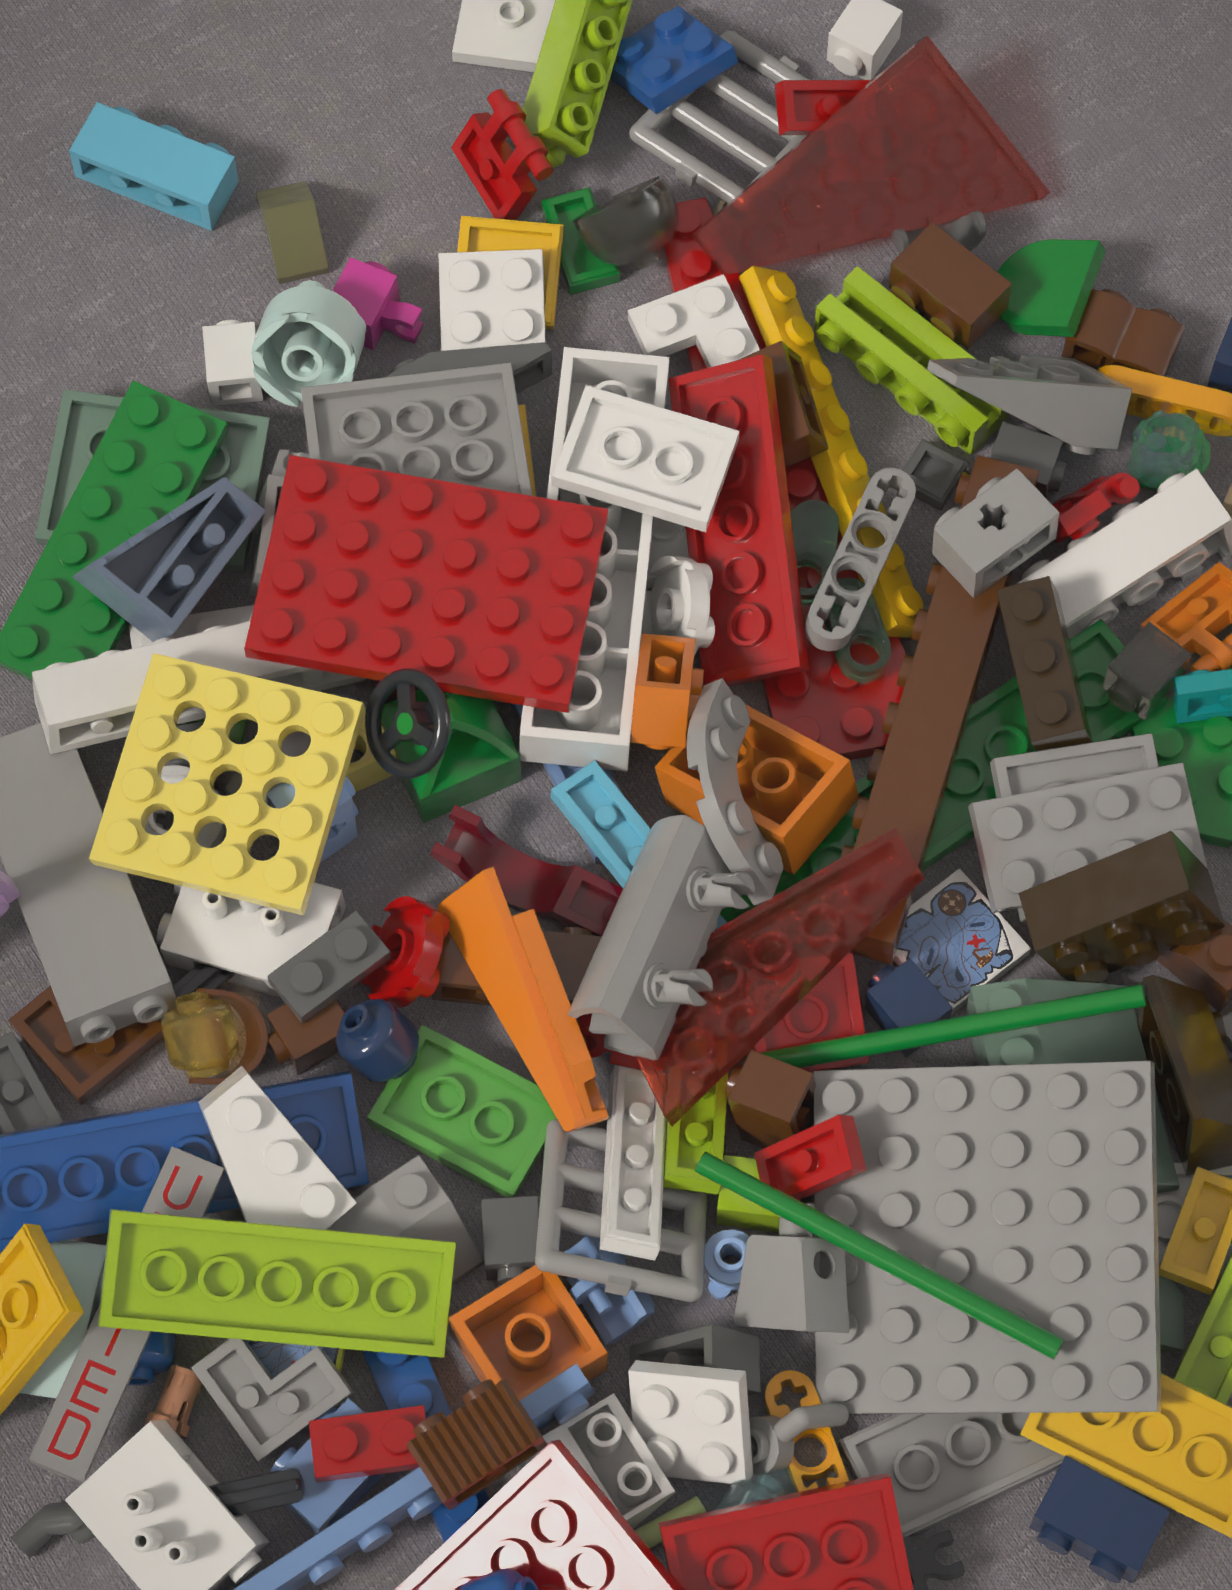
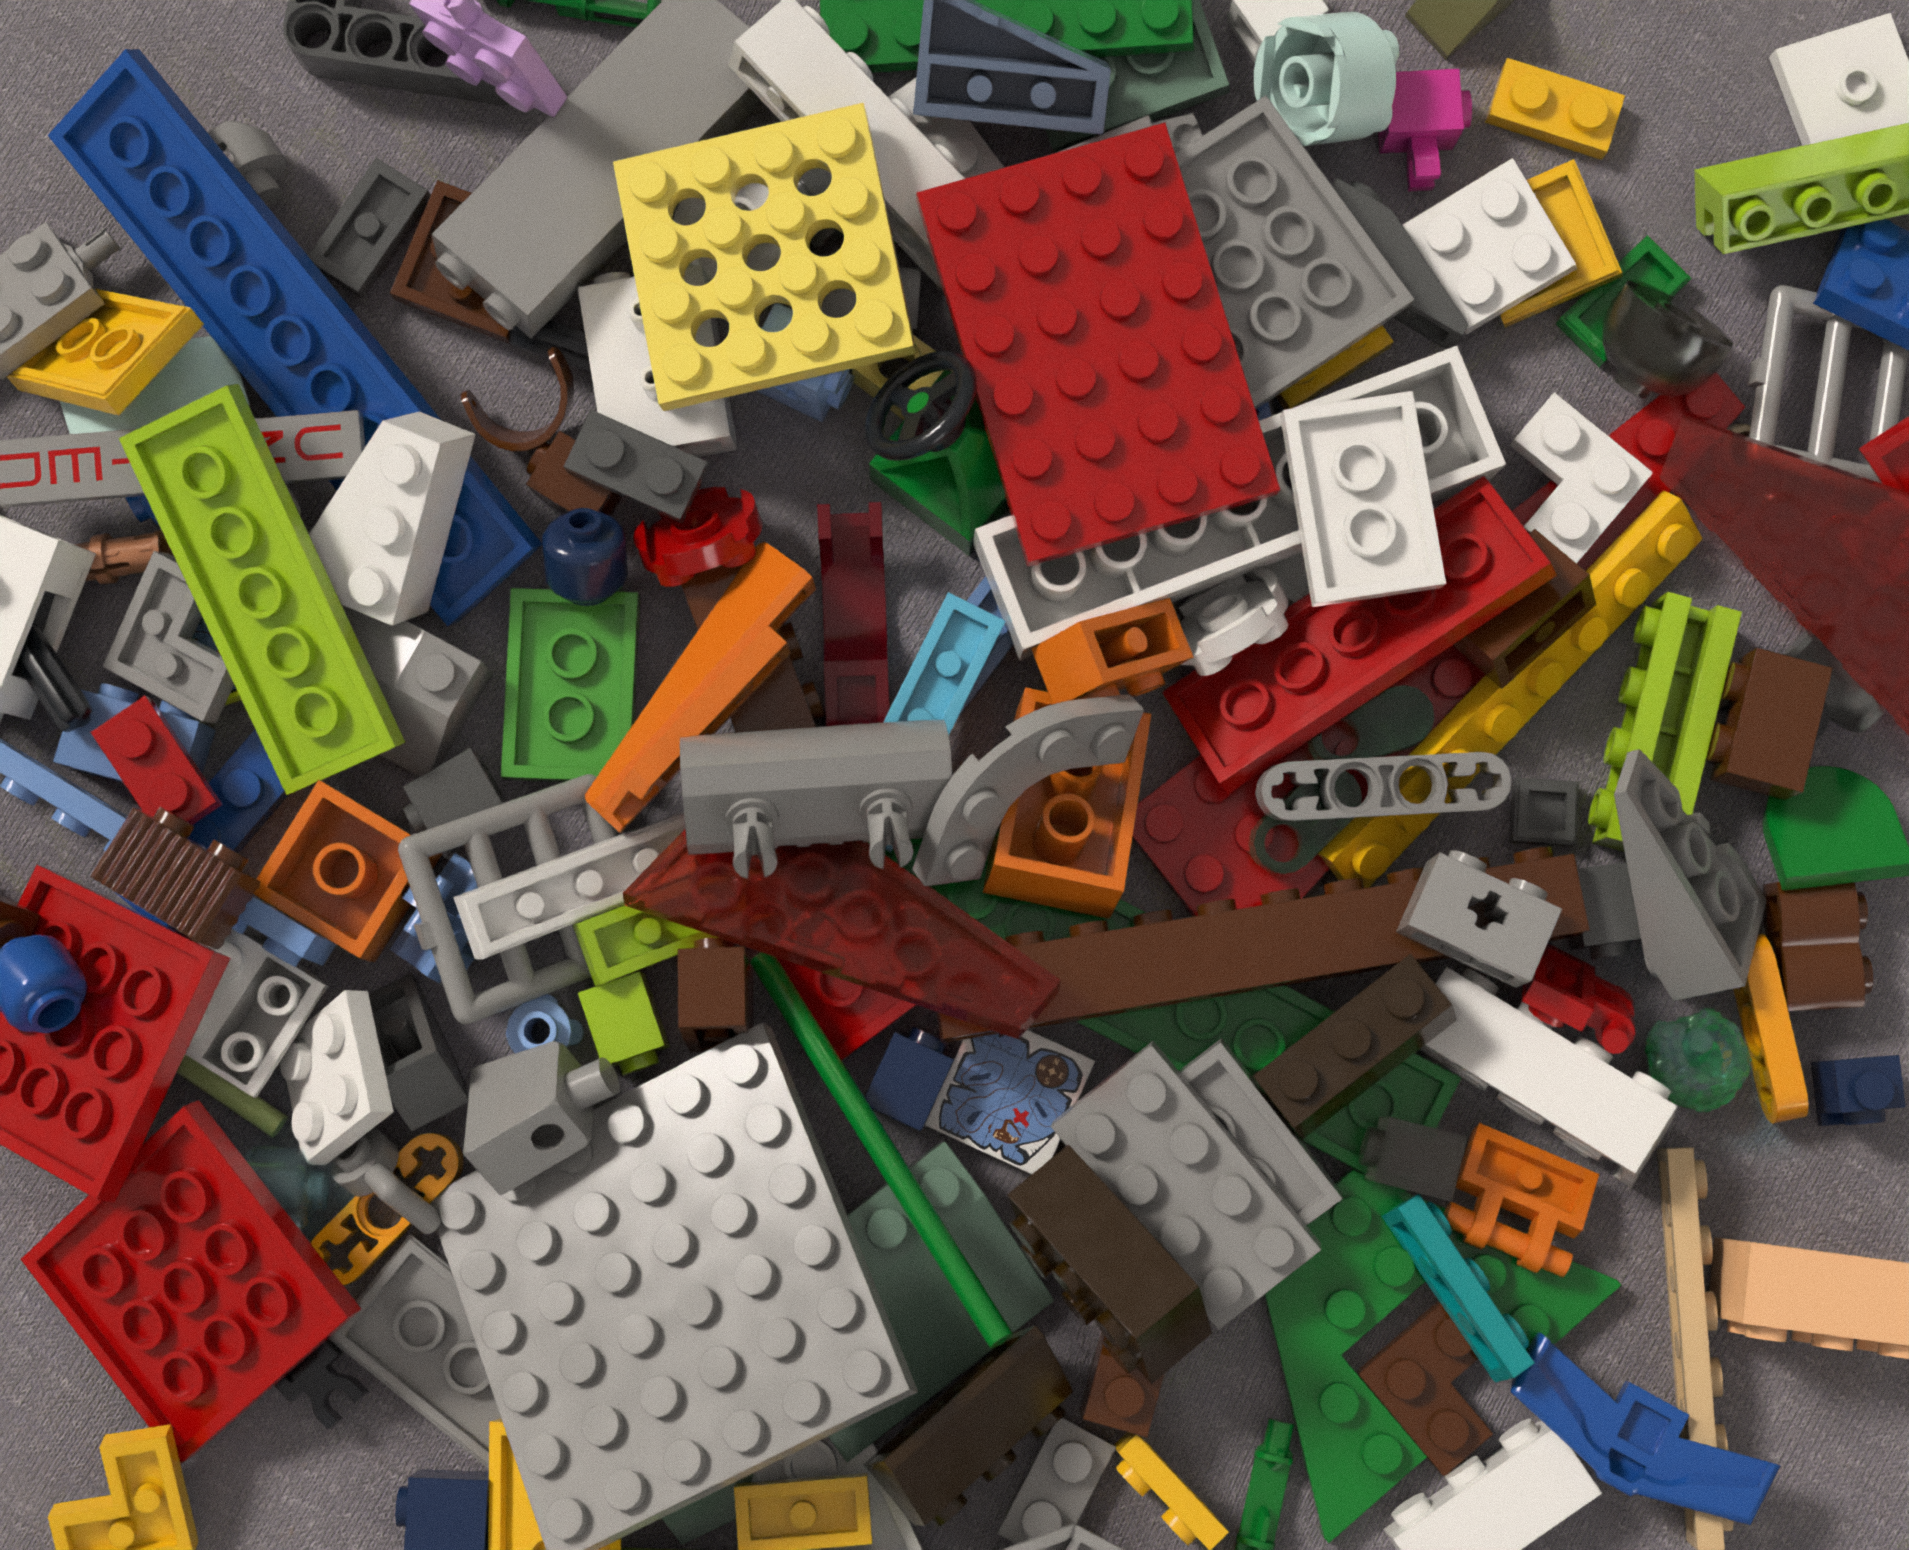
camera: 60 degrees right, 15 degrees up
clear yellow head [161,991,239,1078] -> none
red plate [451,89,554,221] -> none
green piece [695,1152,1064,1360] -> none
red plate [754,1114,867,1200] -> none
none -> yellow plate [1485,58,1625,160]

